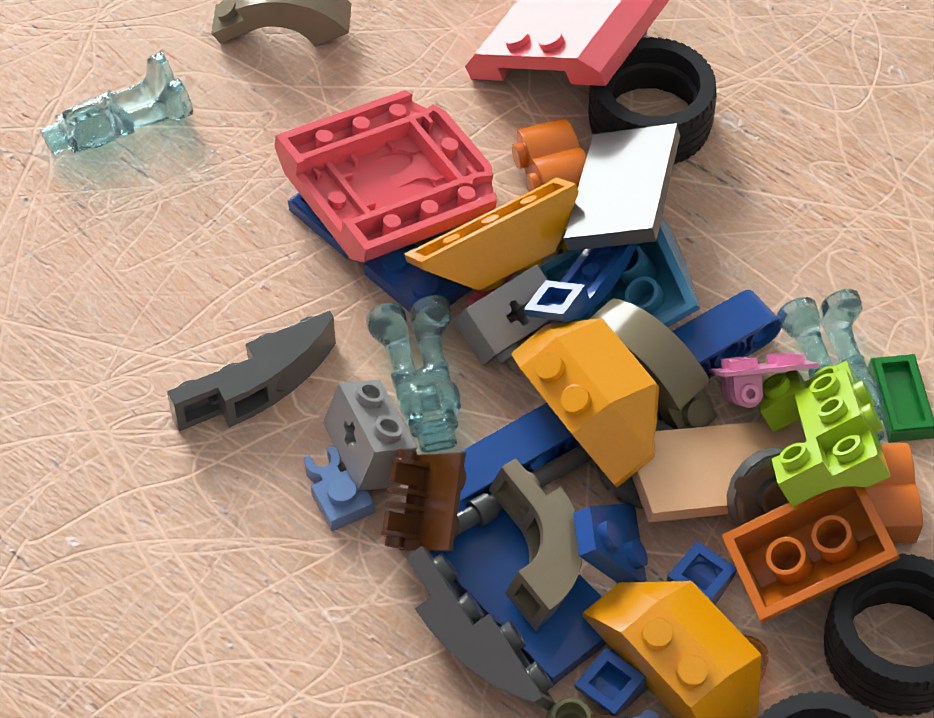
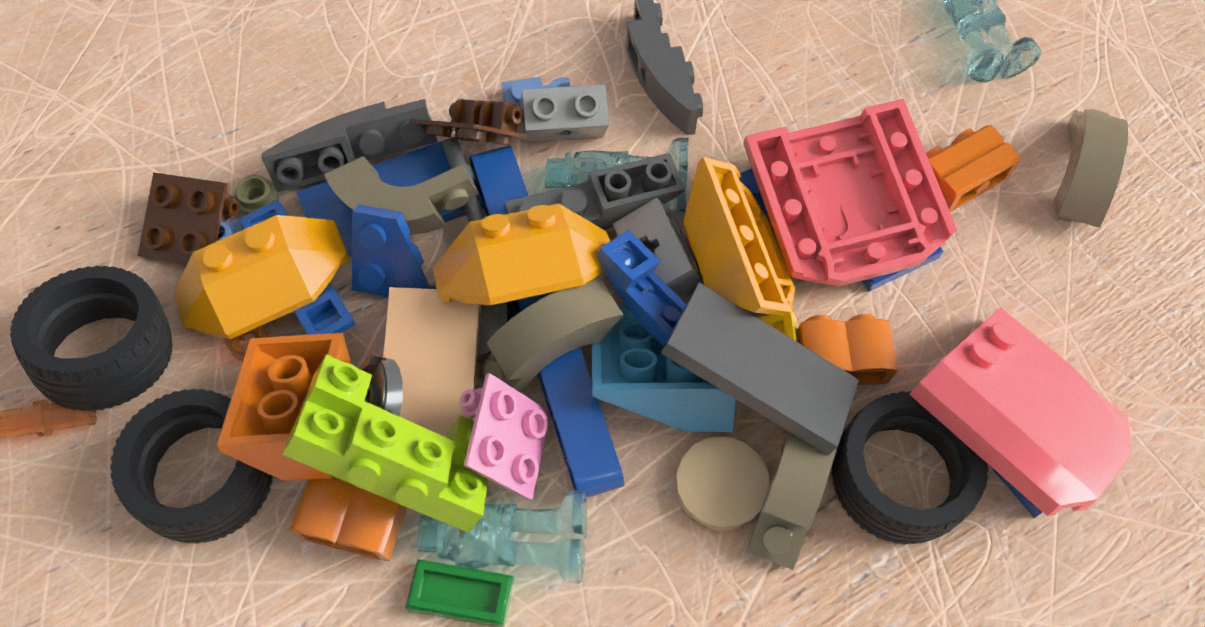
camera: 105 degrees right, 10 degrees up
none -> dark grey slope [504,153,685,230]
none -> tan tile [675,436,770,531]
none -> dark tan arch [747,430,837,570]
none -> orange brick [926,125,1021,212]

